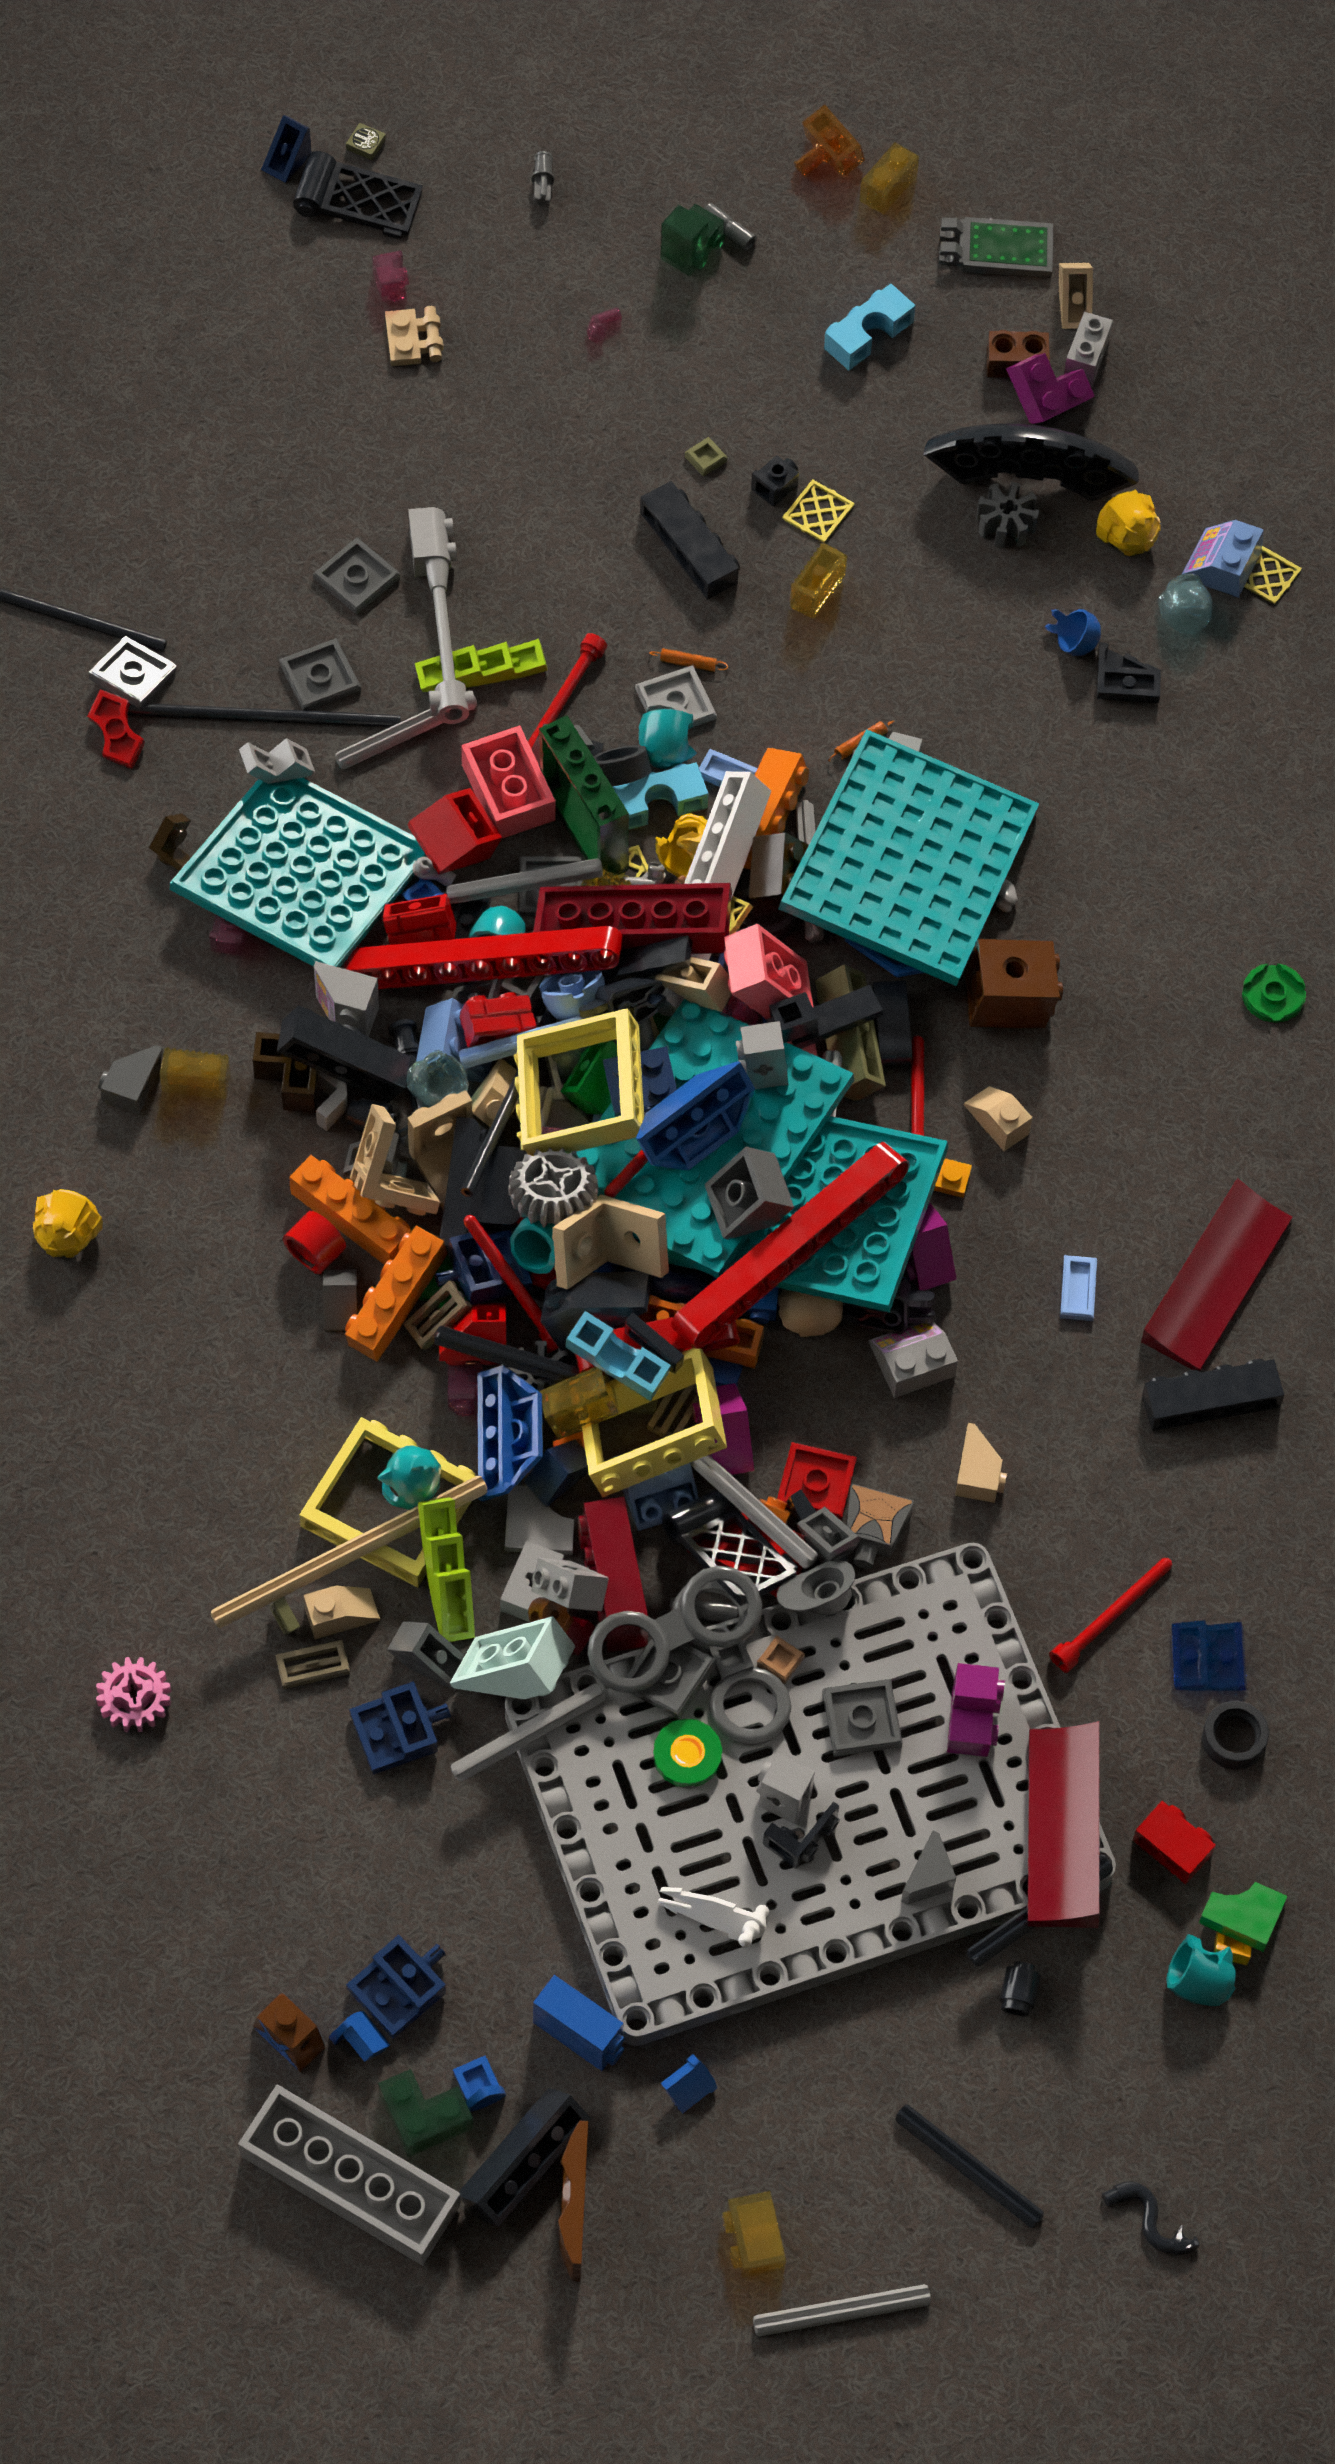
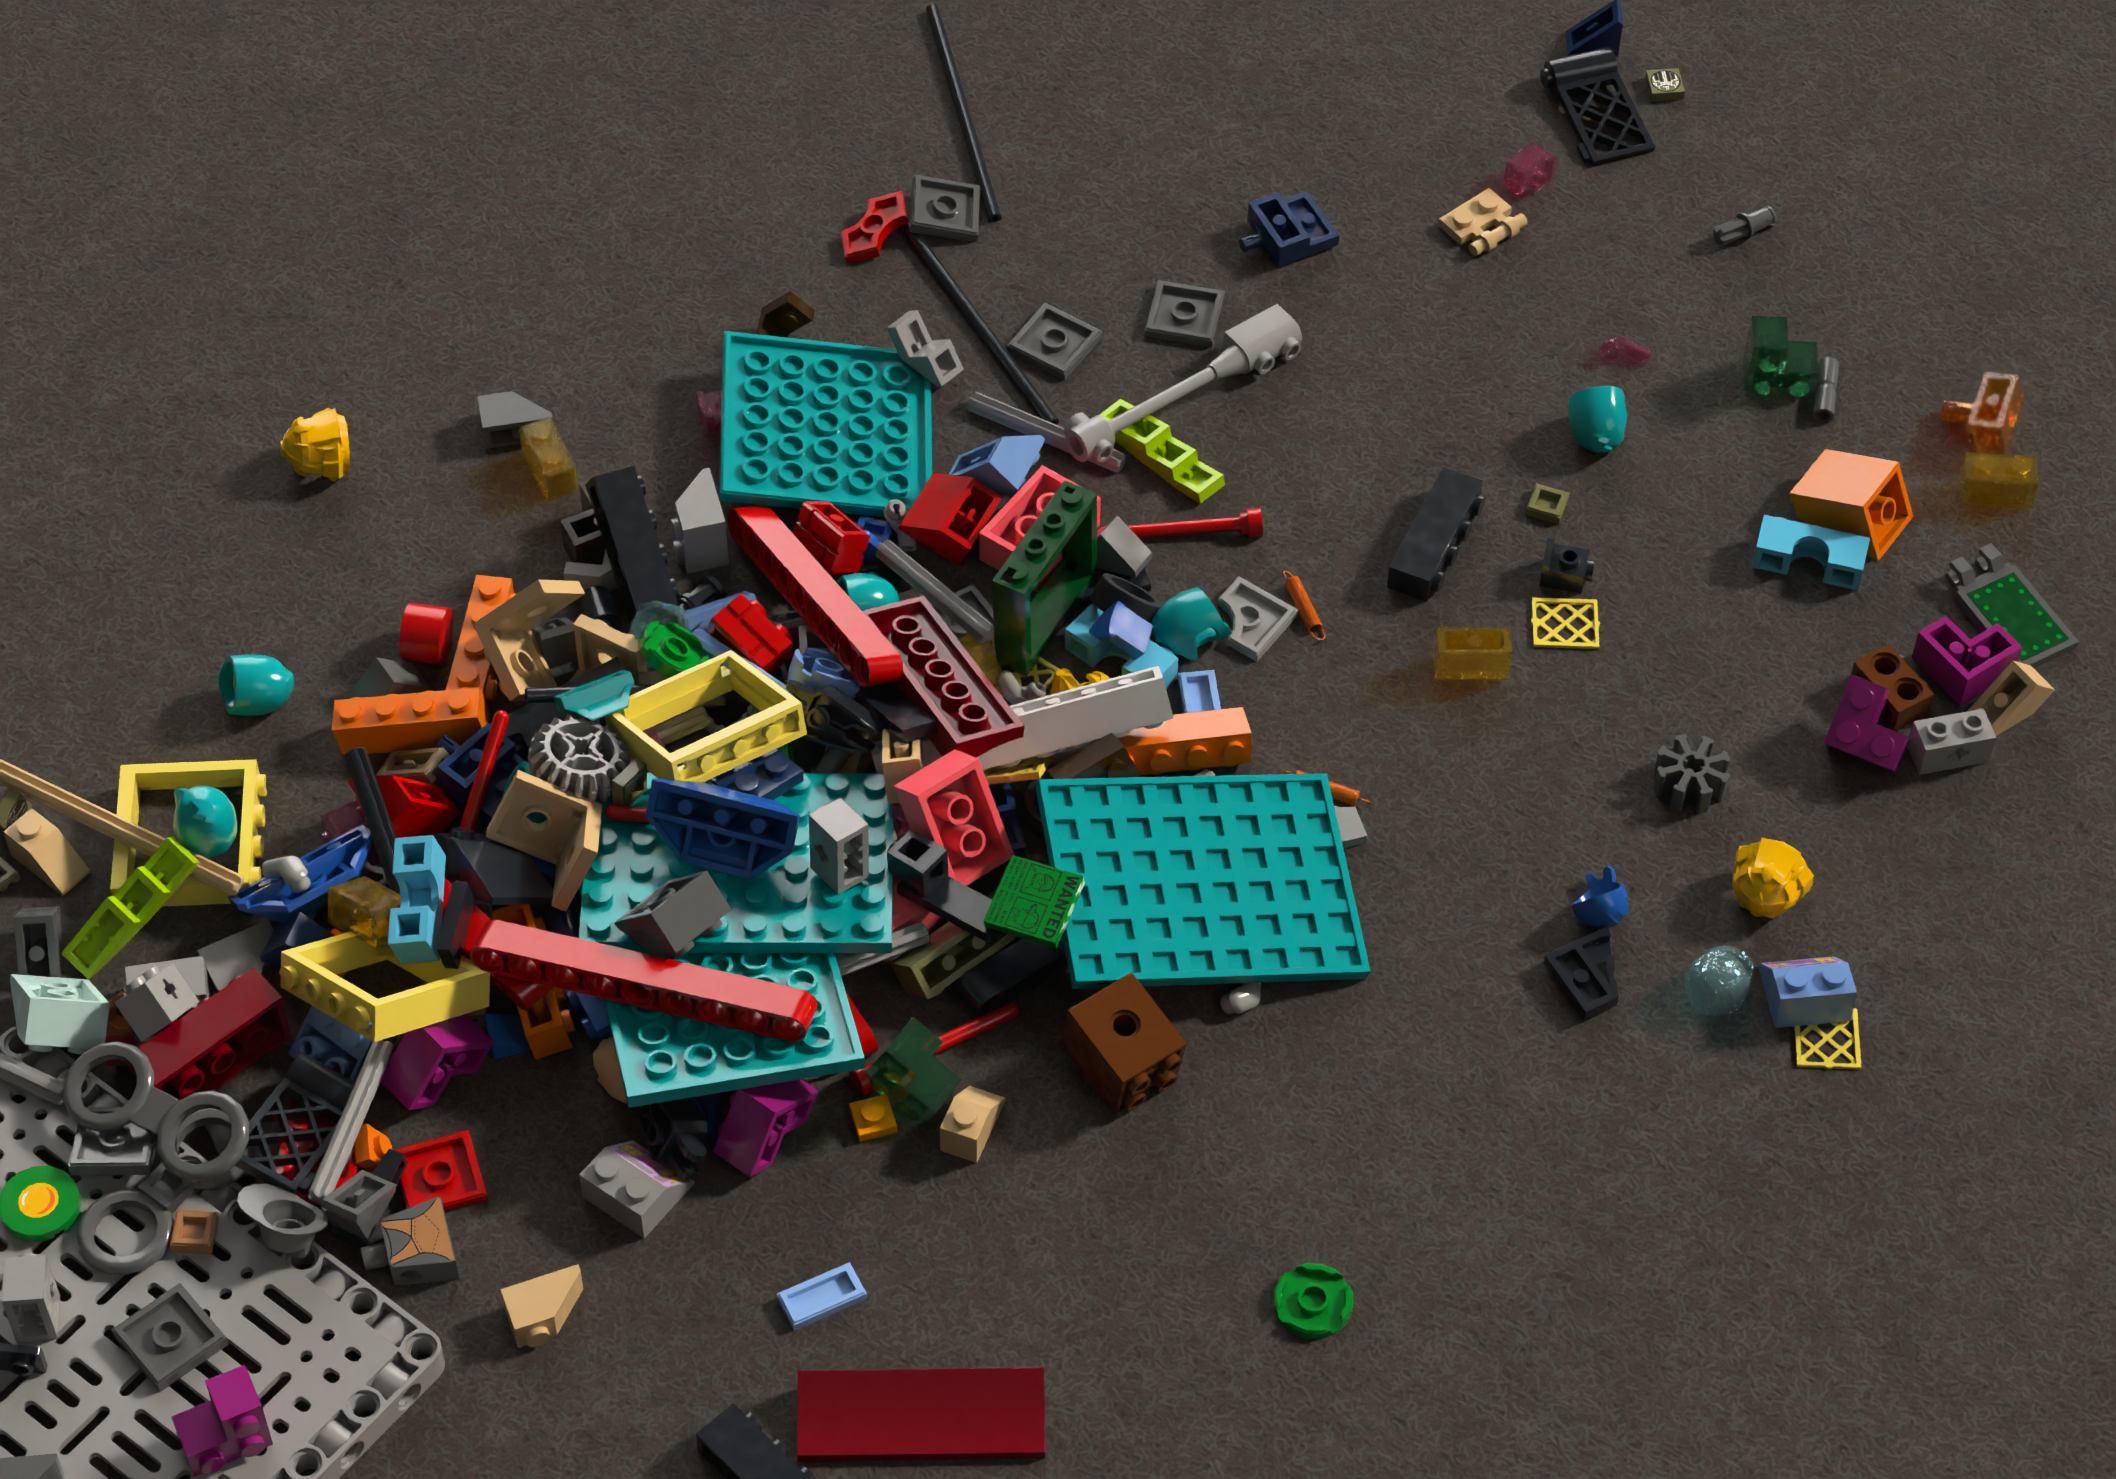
camera: 60 degrees right, 10 degrees down
black brick [923,424,1139,501] -> none
none -> teal piece [217,654,294,716]
none -> light grey arm [262,856,311,893]
none -> teal slope [553,670,634,721]
none -> olive tile [612,758,647,806]
none -> green tile [638,621,709,678]
none -> clear green brick [864,1017,962,1124]
none -> medium blue slope [948,435,1046,496]
none -> green tile [983,855,1085,949]
none -> tile [1089,601,1153,659]
none -> dark blue plate [1239,191,1339,266]
none -> teal piece [1568,386,1627,454]
none -> orange slope [1790,449,1914,561]
none -> magenta brick [1911,616,2022,706]

